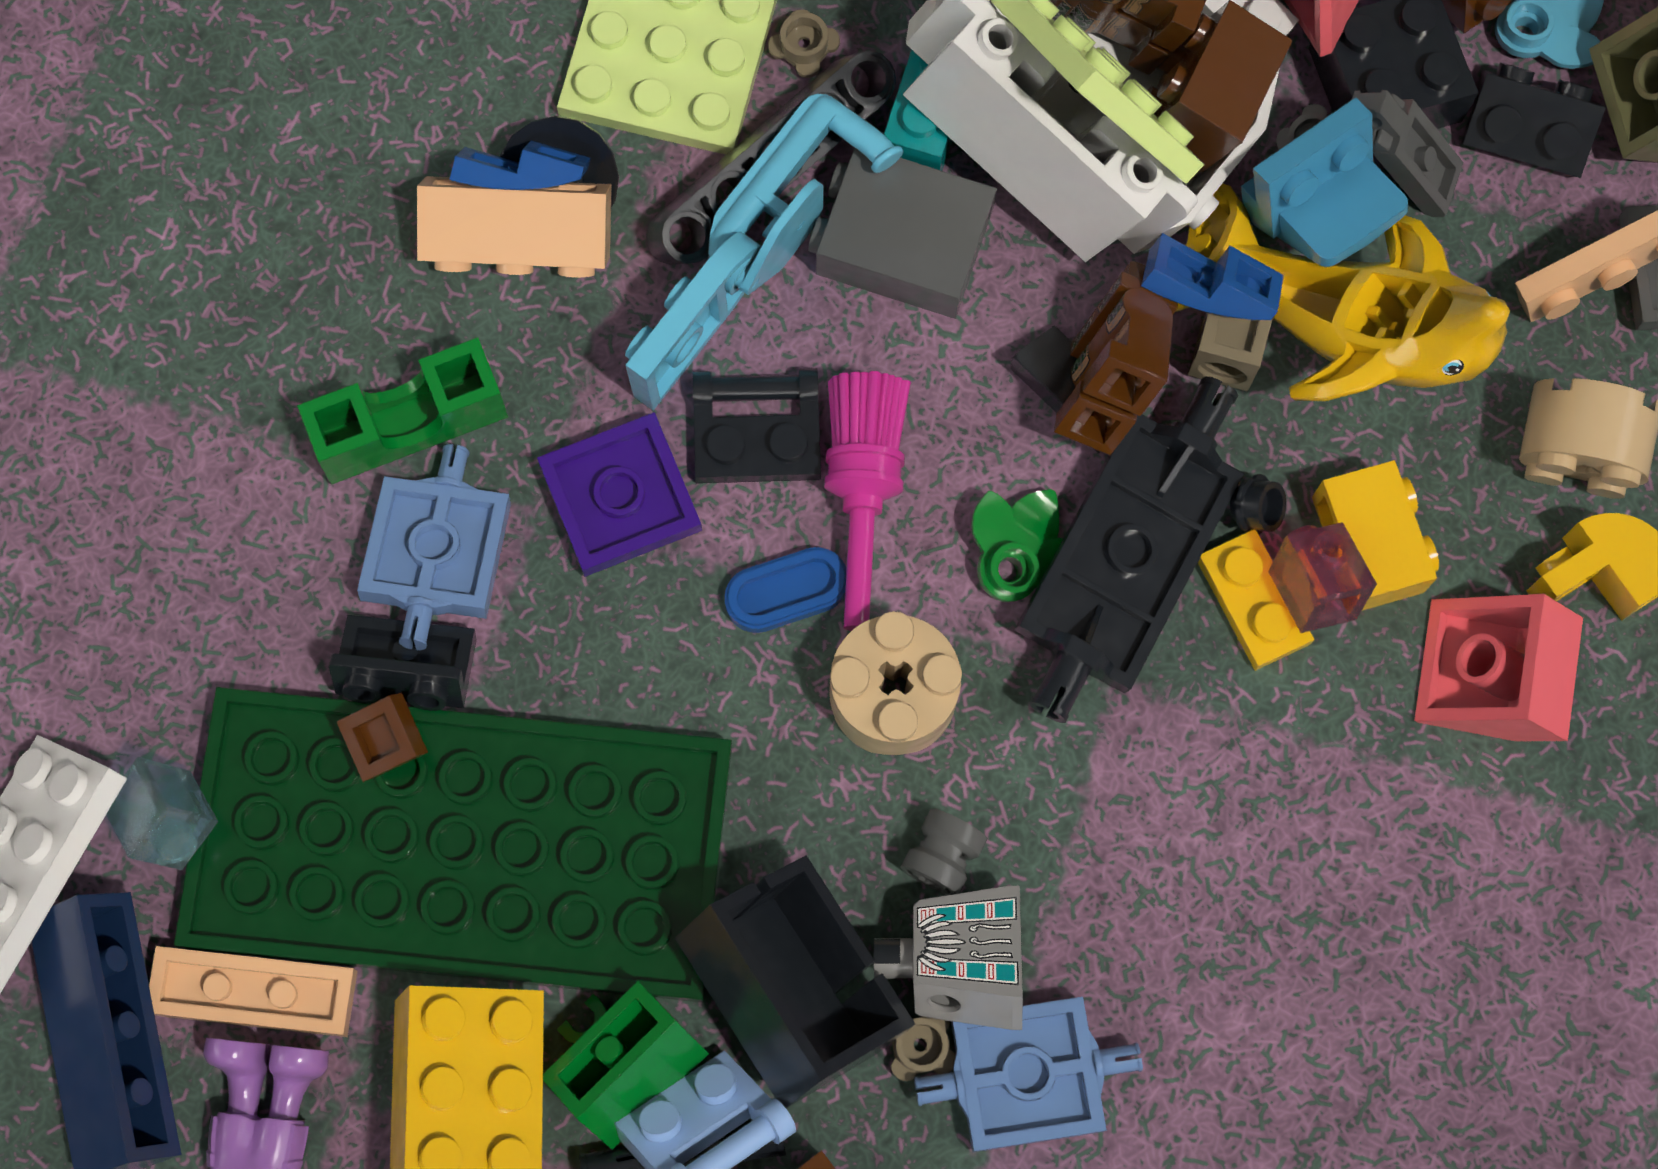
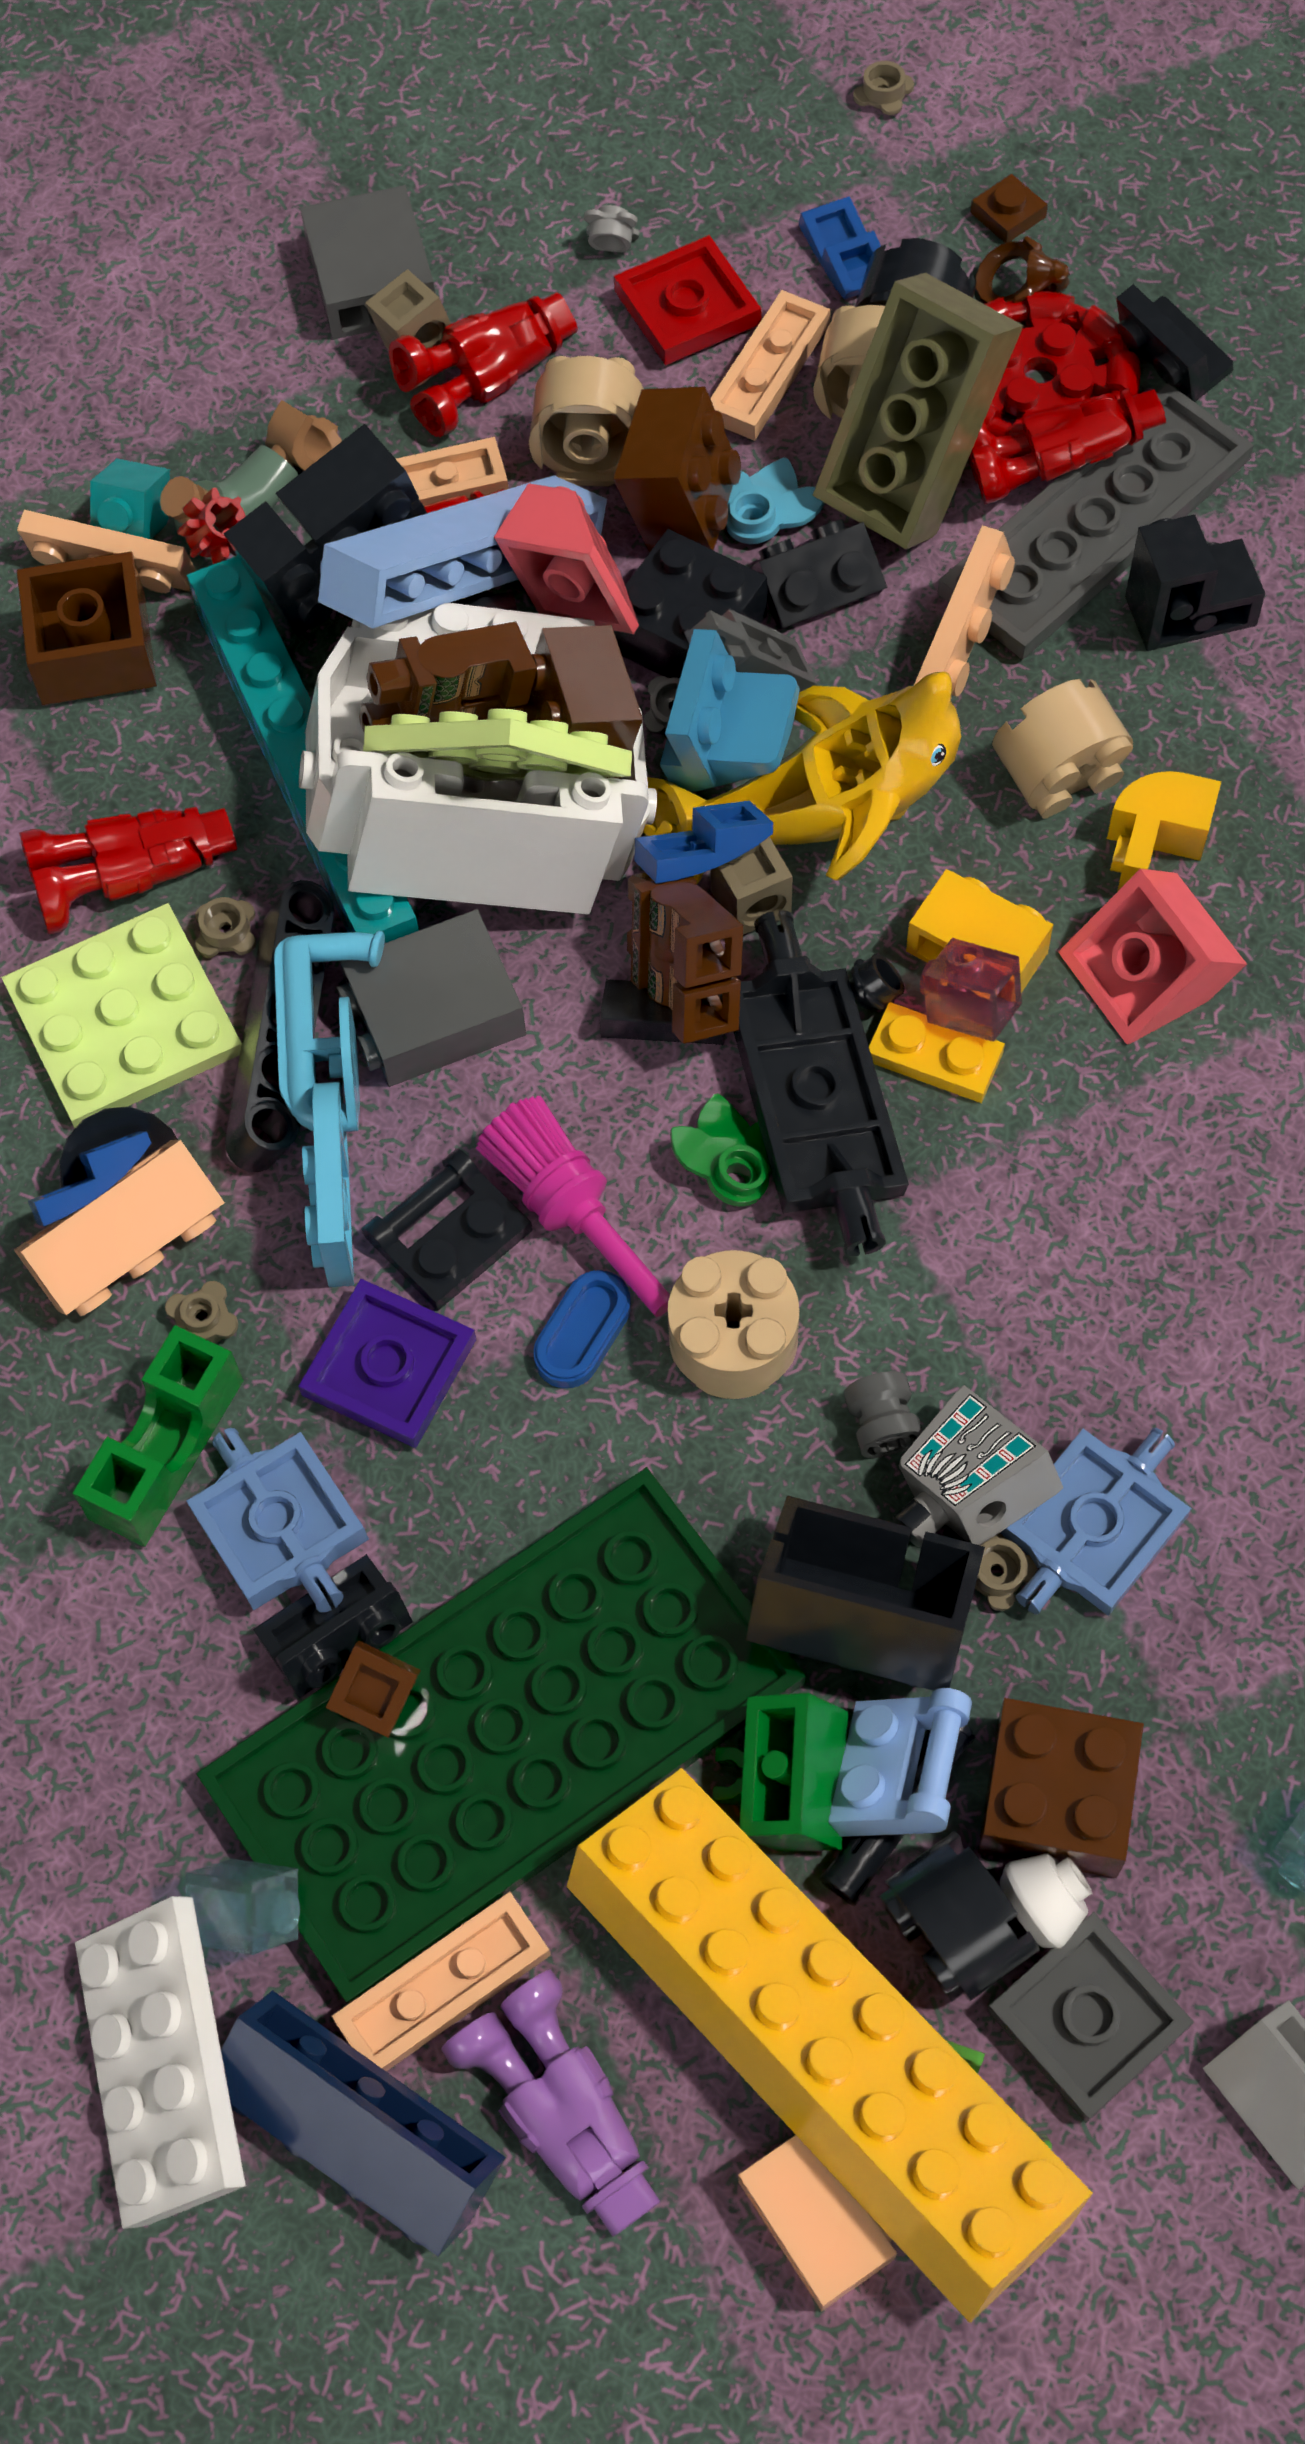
camera: 35 degrees left, 10 degrees down
none -> dark tan plate [165,1281,238,1344]

